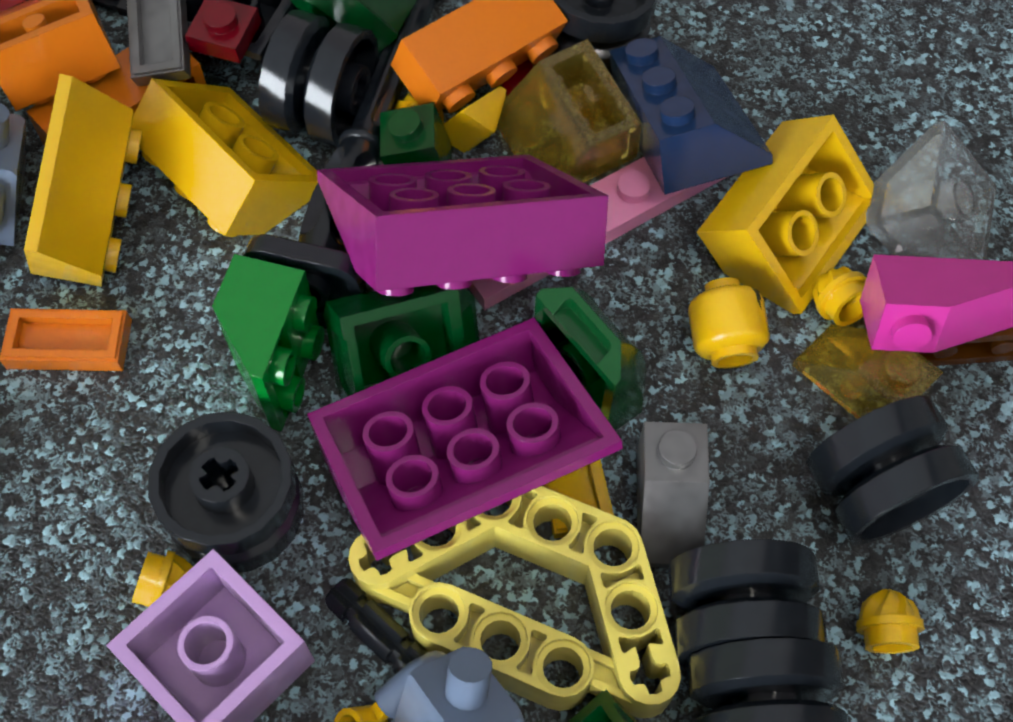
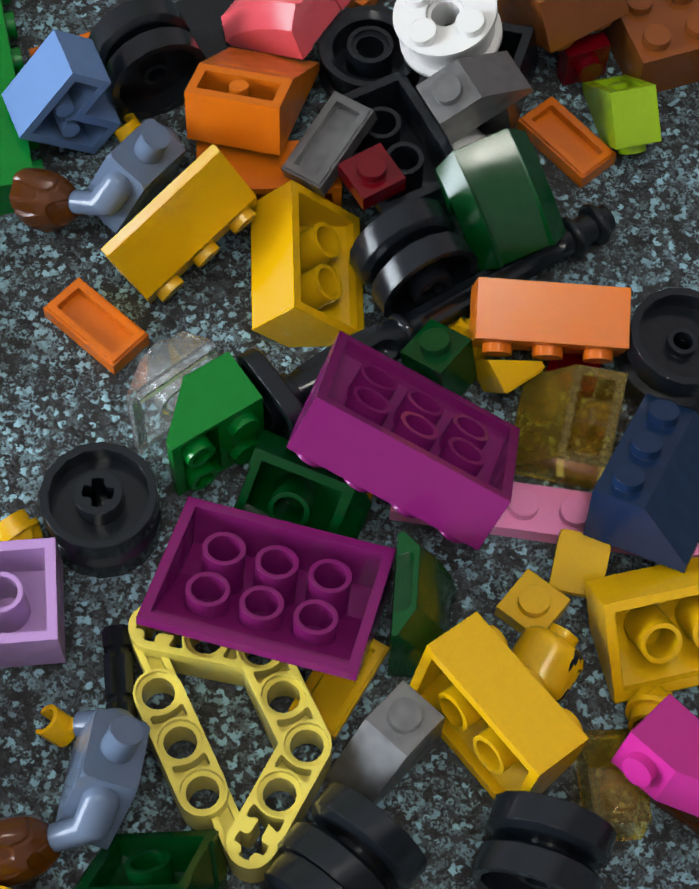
camera: 40 degrees right, 0 degrees up
none -> clear slope [126,331,218,453]
none -> yellow slope [410,611,589,800]
none -> yellow plate [494,569,571,634]
none -> yellow slope [549,529,611,599]

